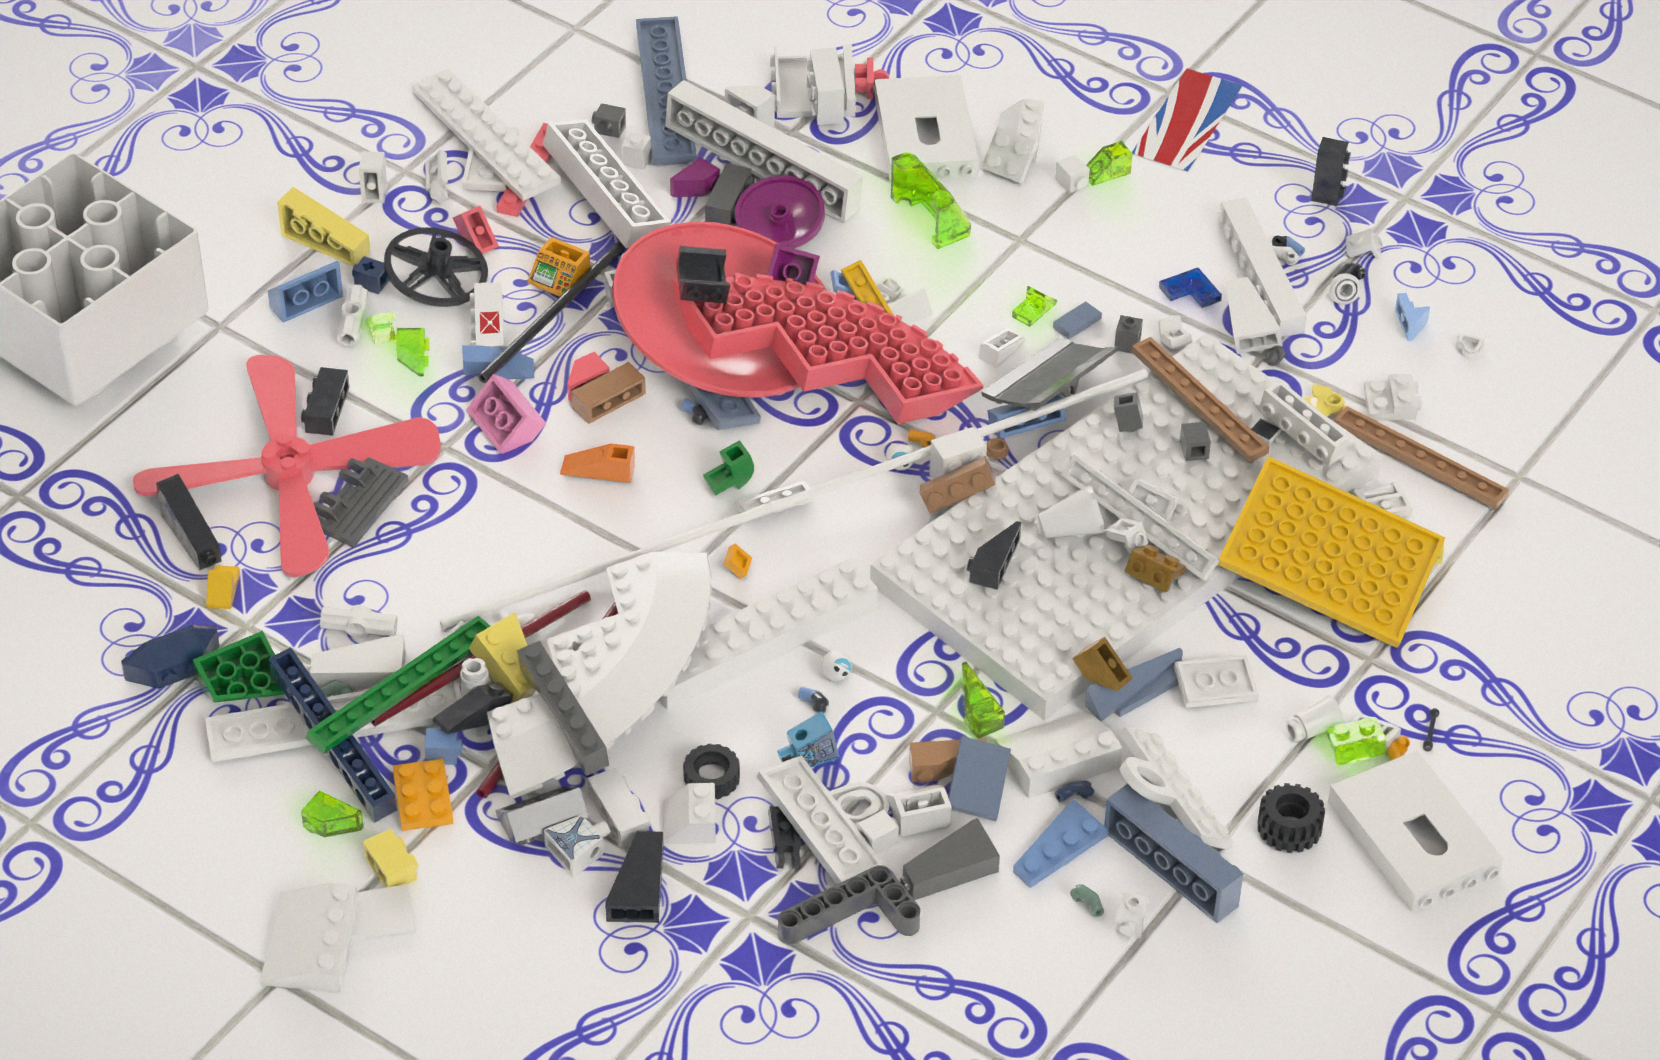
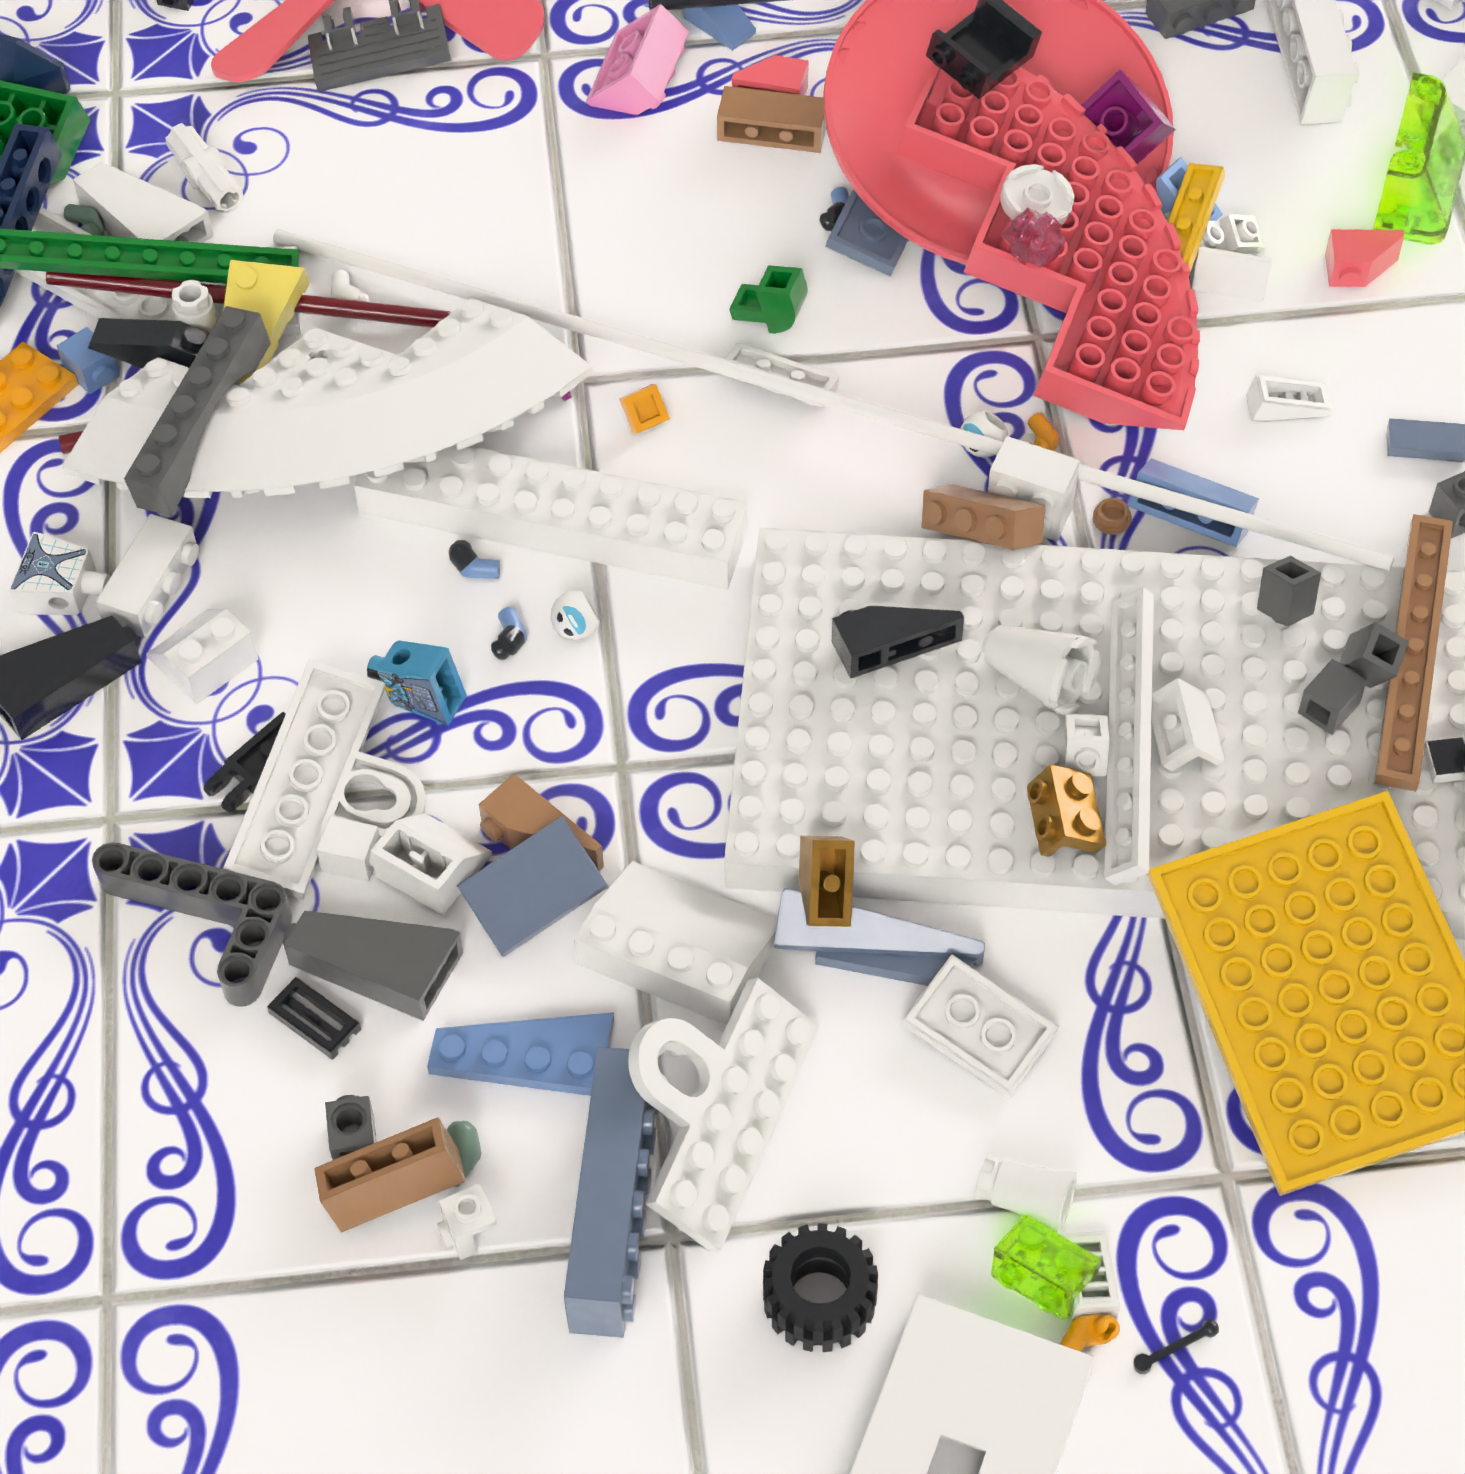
camera: 50 degrees right, 10 degrees up
yellow slope [206,565,240,610] -> none
slope [495,785,589,845] -> none
orange slope [560,443,635,483] -> none
black tyre [683,743,740,800] -> none
magenta dish [735,176,825,249] -> none
clear neon green slope [961,662,1005,739] -> none
hinge [981,337,1118,411] -> none
clear neon green slope [1012,285,1058,327] -> none
dark blue arm [1054,780,1095,803] -> none
none -> black tile [267,977,361,1060]
none -> medium nougat brick [314,1117,466,1232]
none -> dark grey brick [325,1095,377,1160]
none -> arm [448,540,500,579]
none -> white tile [1000,164,1074,231]
none -> clear pink brick [1001,207,1067,267]
none -> coral slope [1325,229,1405,287]
none -> dark grey brick [1339,622,1409,688]

